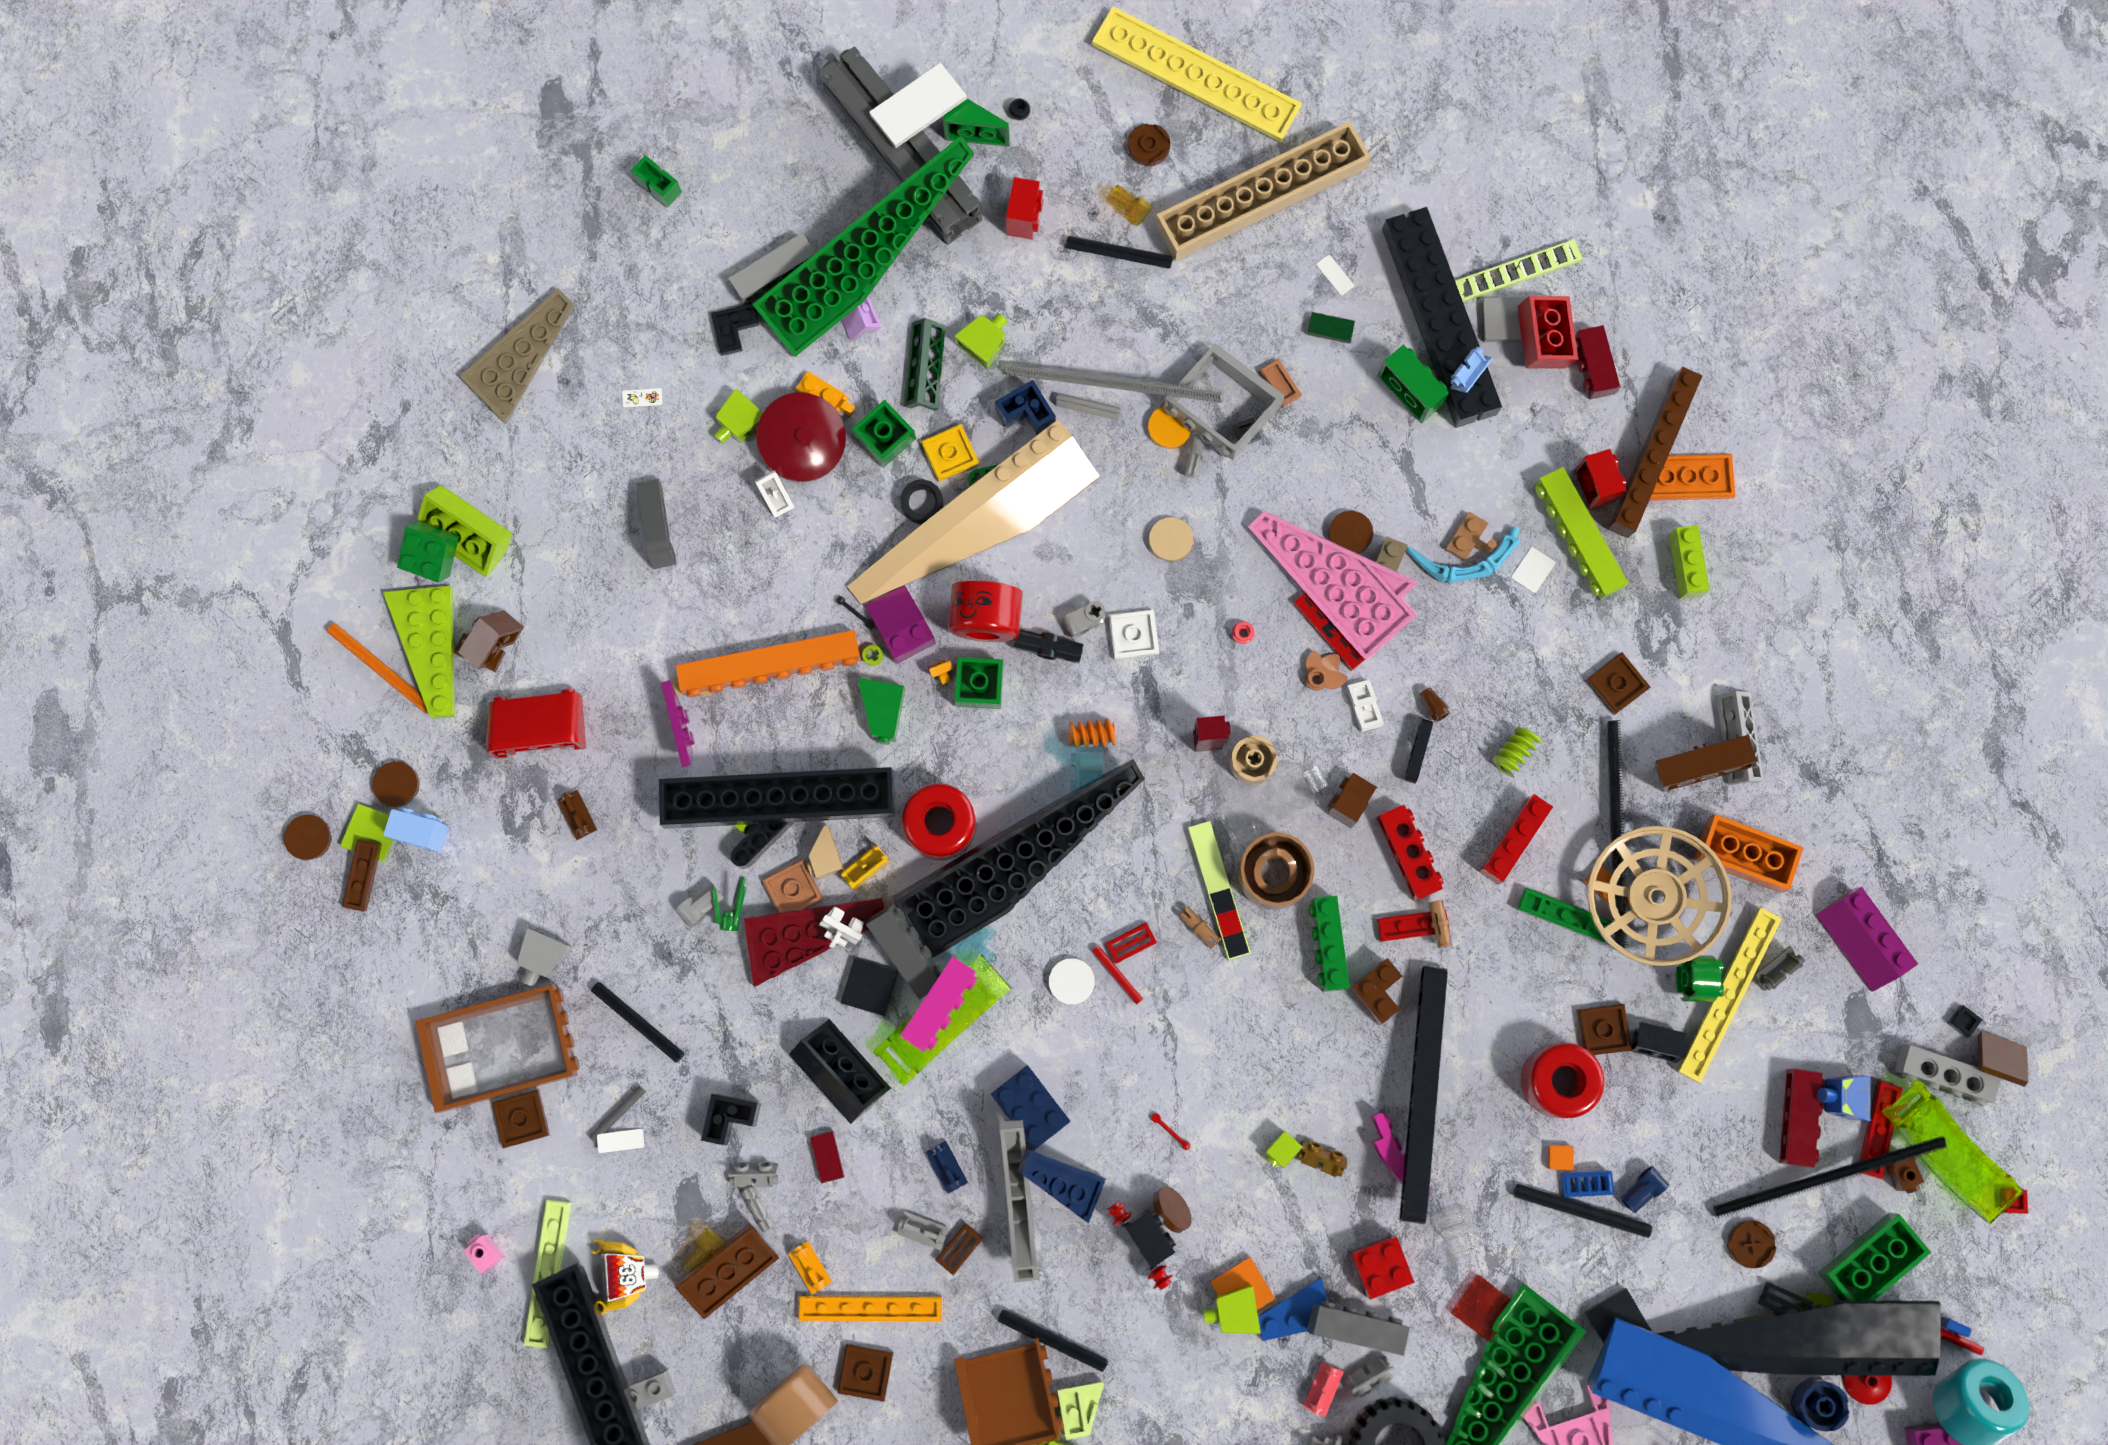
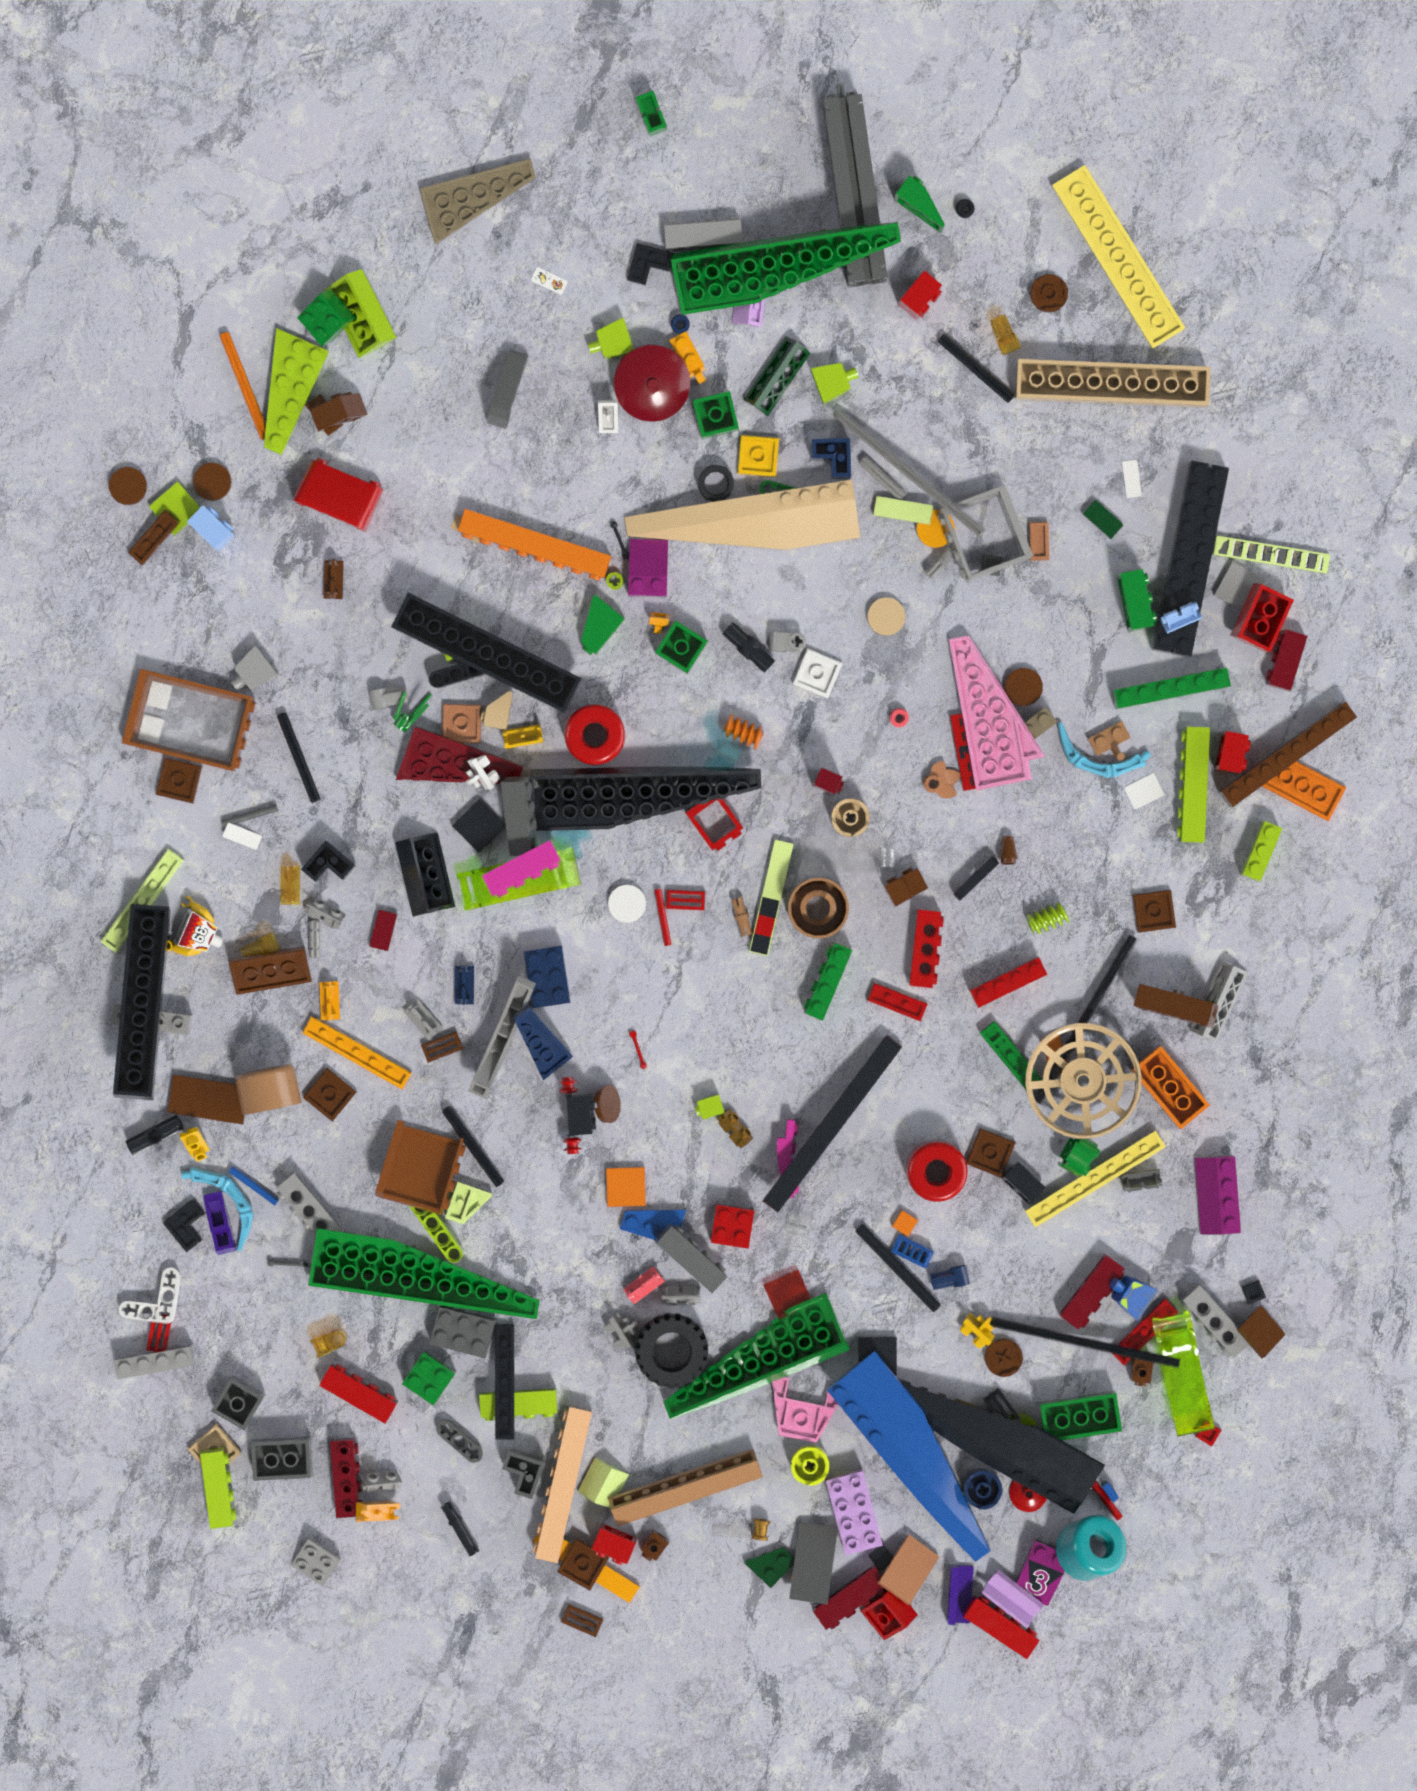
camera: 25 degrees right, 10 degrees up
bright pink brick [464,1234,506,1274] -> none
magenta wing [661,680,695,767] -> none
white tile [869,63,967,148] -> none
red piece [948,581,1023,642] -> none
lime torso [1203,1285,1261,1334] -> none
white slope [1347,679,1384,732] -> none
reddish brown brick [1349,958,1403,1025] -> none
medium nougat pin [1428,900,1452,948] -> none
none -> clear yellow hinge [281,866,300,905]
none -> dark blue plate [671,315,690,334]
none -> red window [685,799,743,852]
none -> yellowish green tile [873,496,934,525]
none -> yellow hips [960,1312,995,1349]
none -> green brick [1112,667,1231,710]

